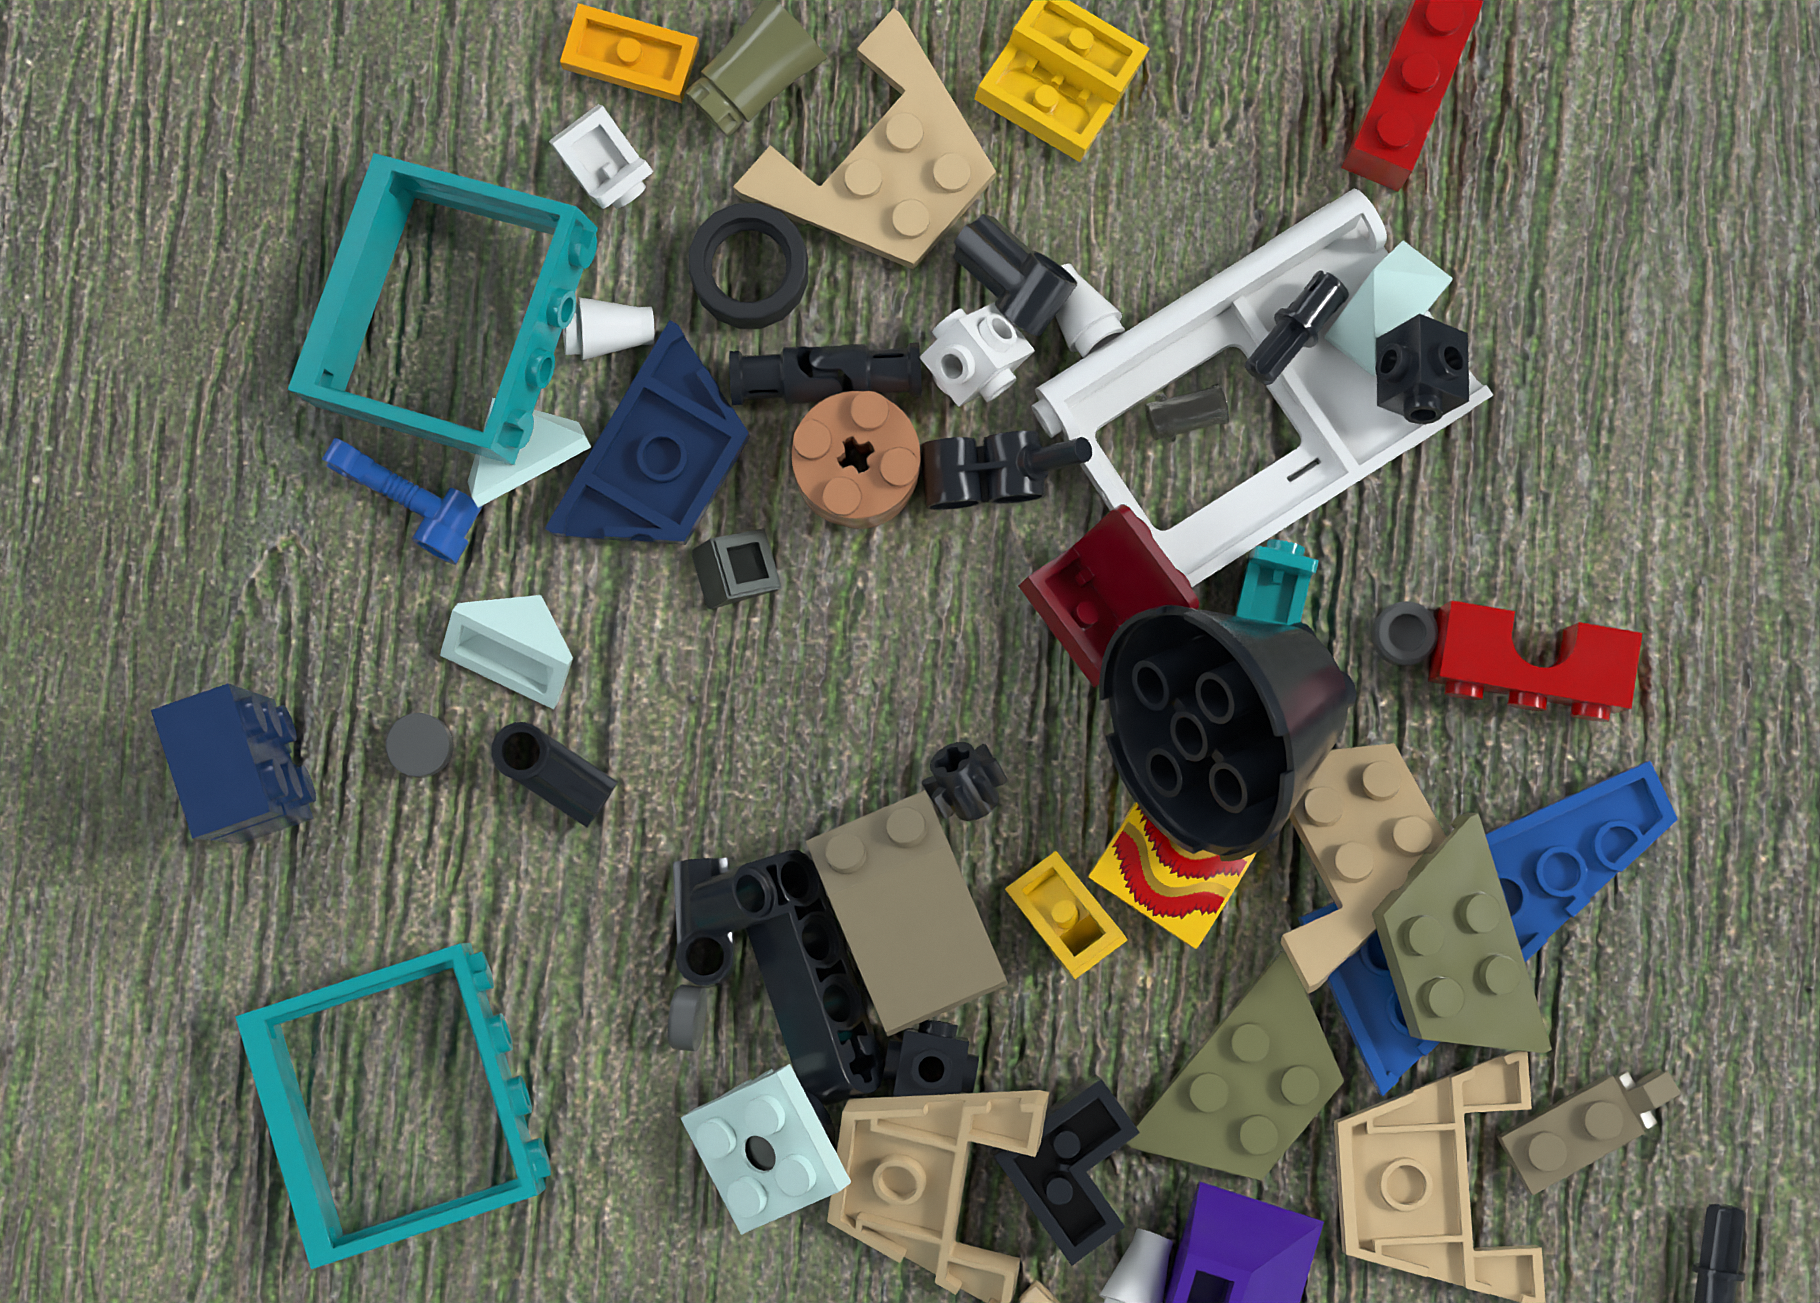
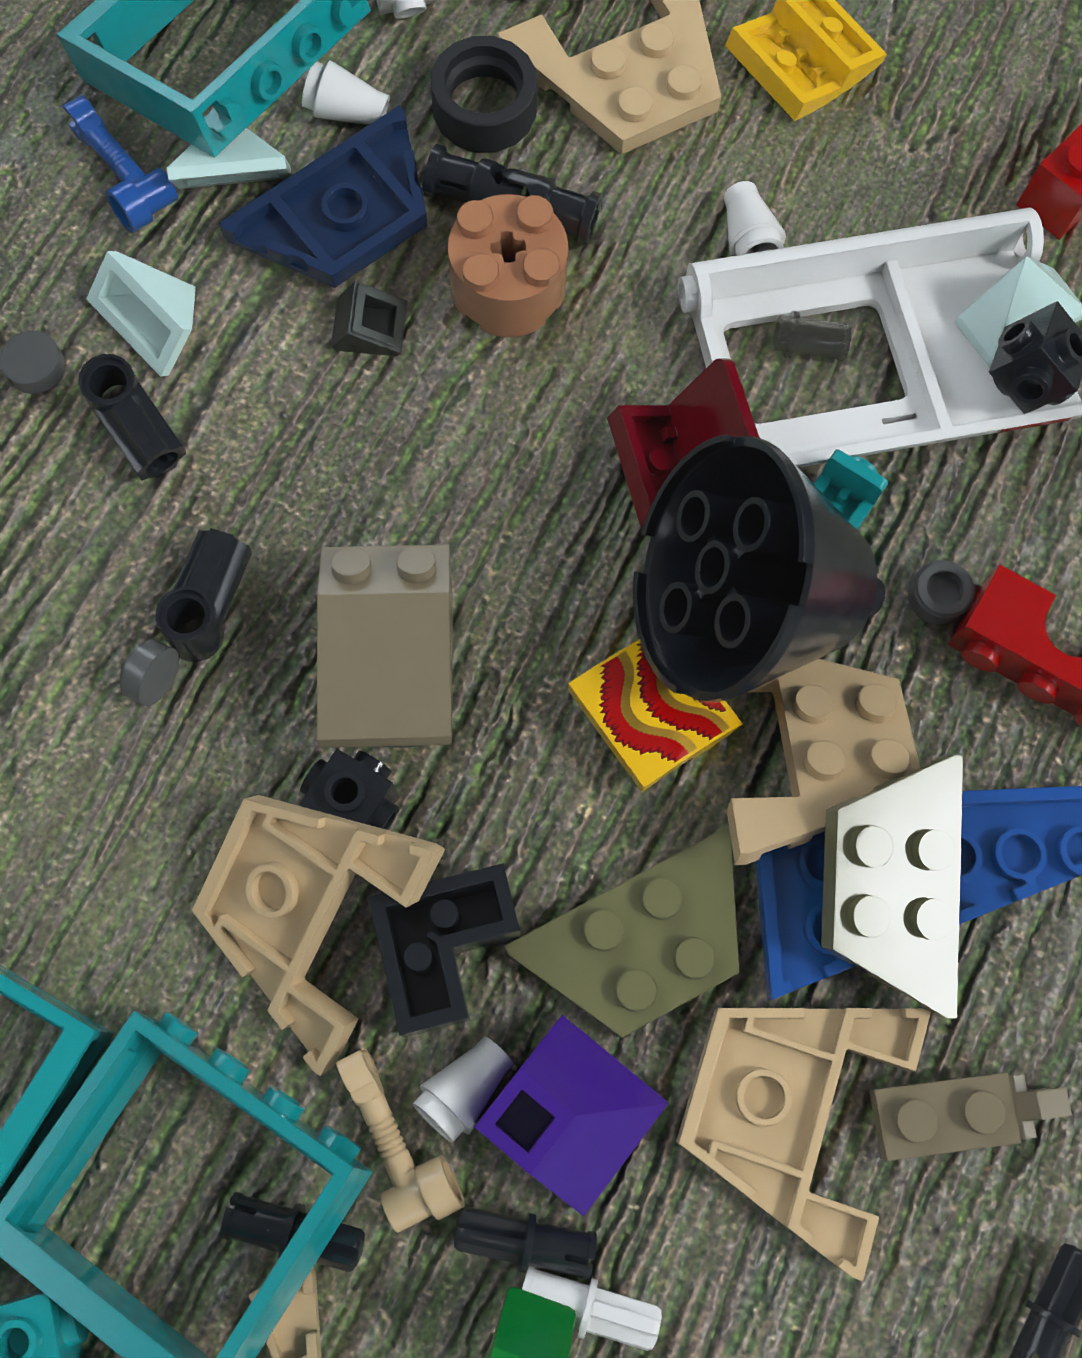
camera: 20 degrees right, 10 degrees down
light aqua piece [681,1064,851,1235] -> none
black beam [690,850,884,1106] -> none
white brick [920,302,1035,407] -> none
black beam [920,431,1092,510] -> none
black gear [922,742,1007,821] -> none
black piece [953,214,1078,336] -> none
yellow slope [1005,851,1127,979] -> none
black axle [1245,270,1349,385] -> none

